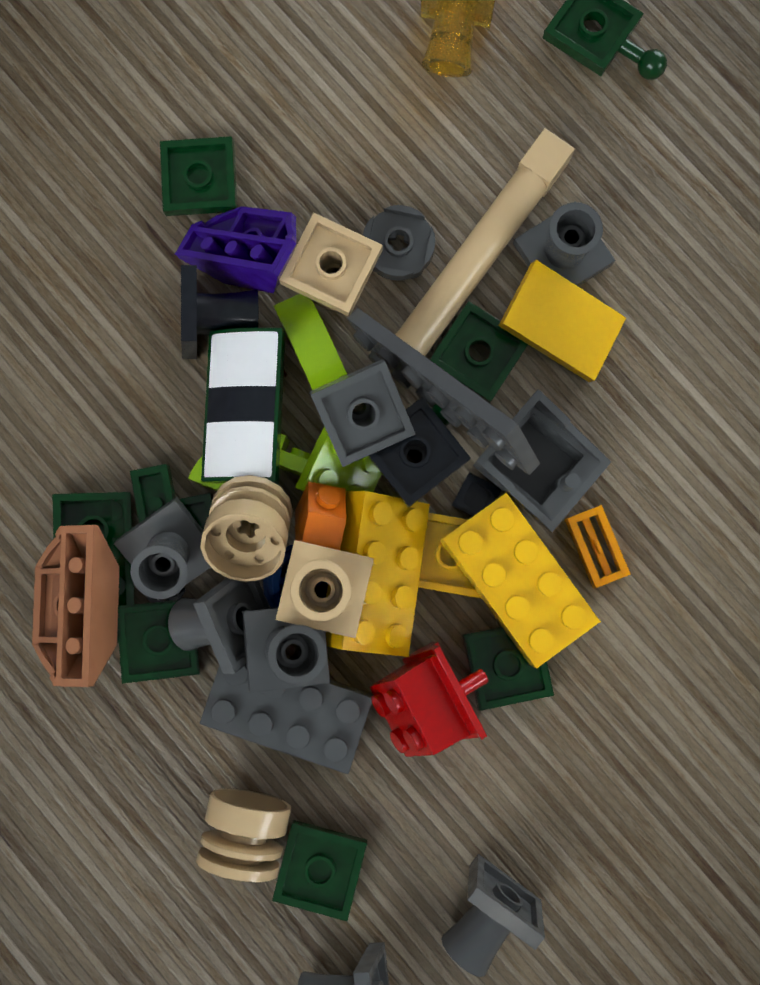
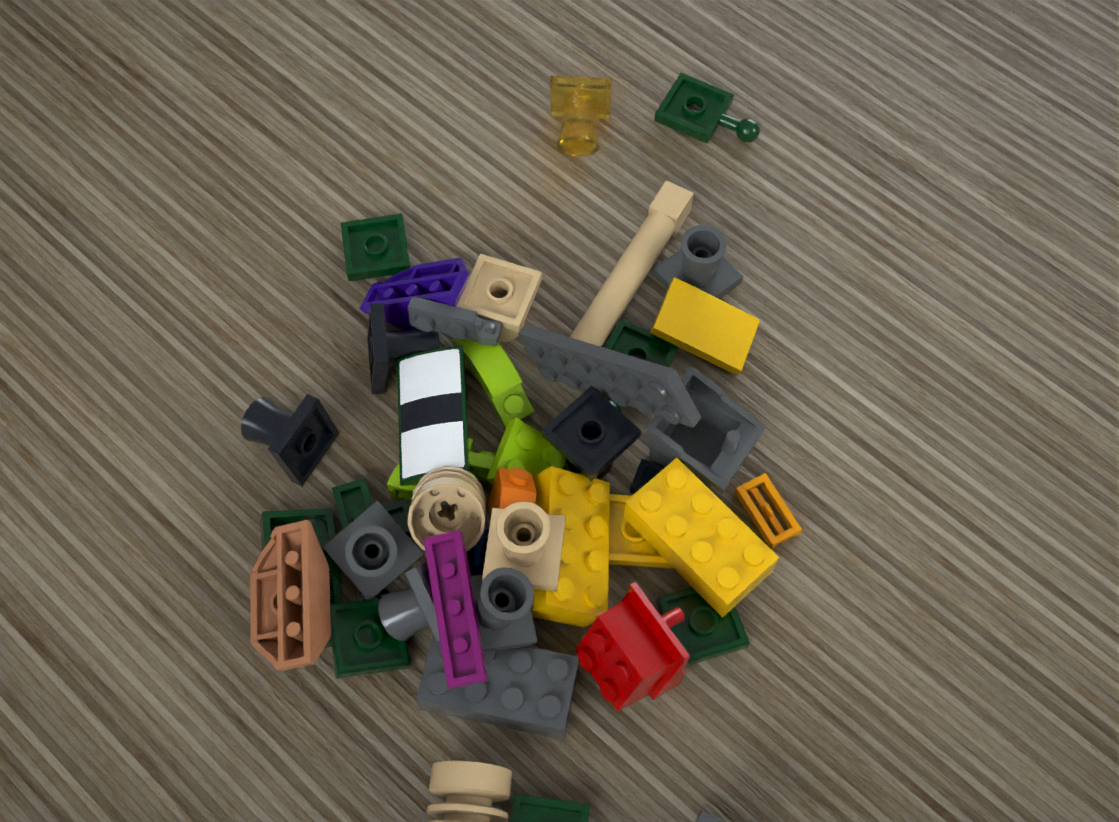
camera: 10 degrees left, 20 degrees down
dark grey plant [309,359,415,467] -> none
dark grey plate [363,205,435,281] -> none
none -> black plant [241,394,340,487]
none -> dark grey hinge [408,297,502,346]
none -> magenta plate [423,530,489,690]

